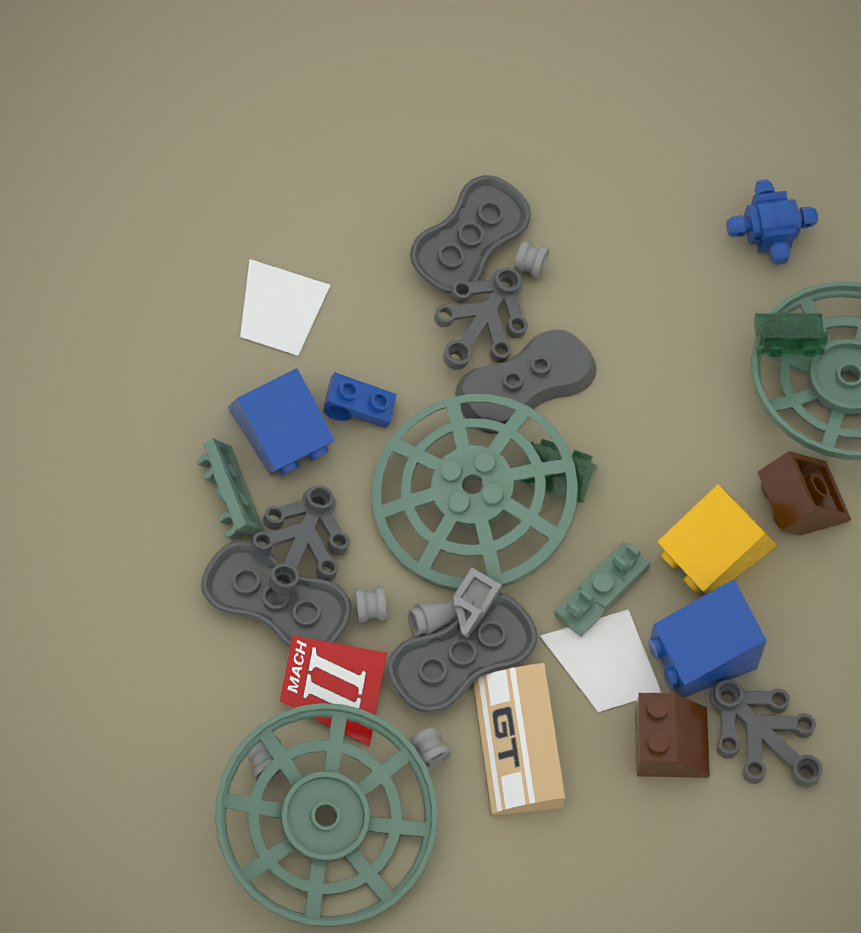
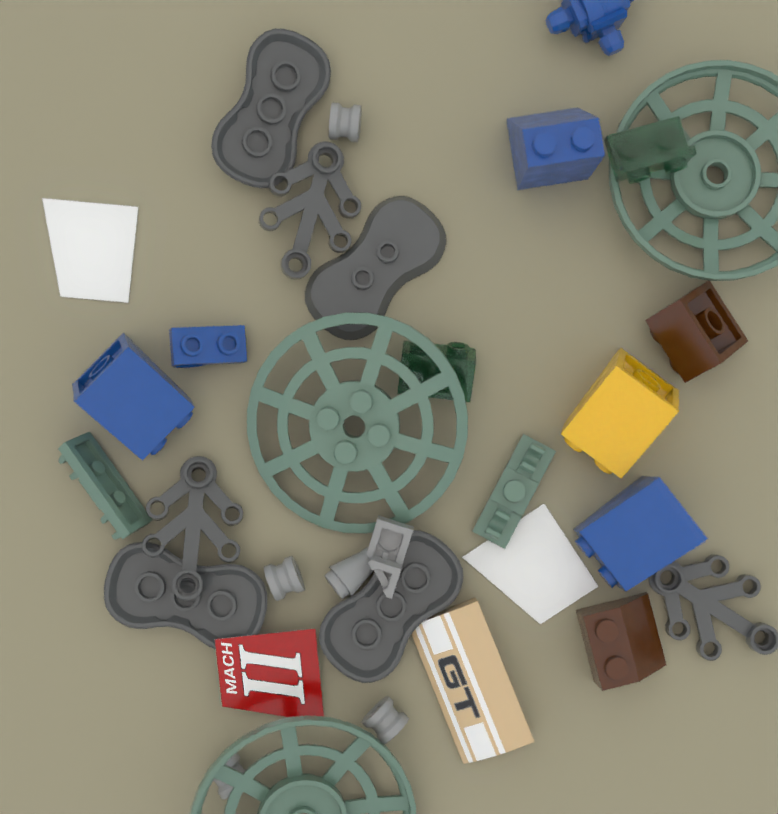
camera: 10 degrees left, 25 degrees up
none -> blue slope [506,107,605,190]

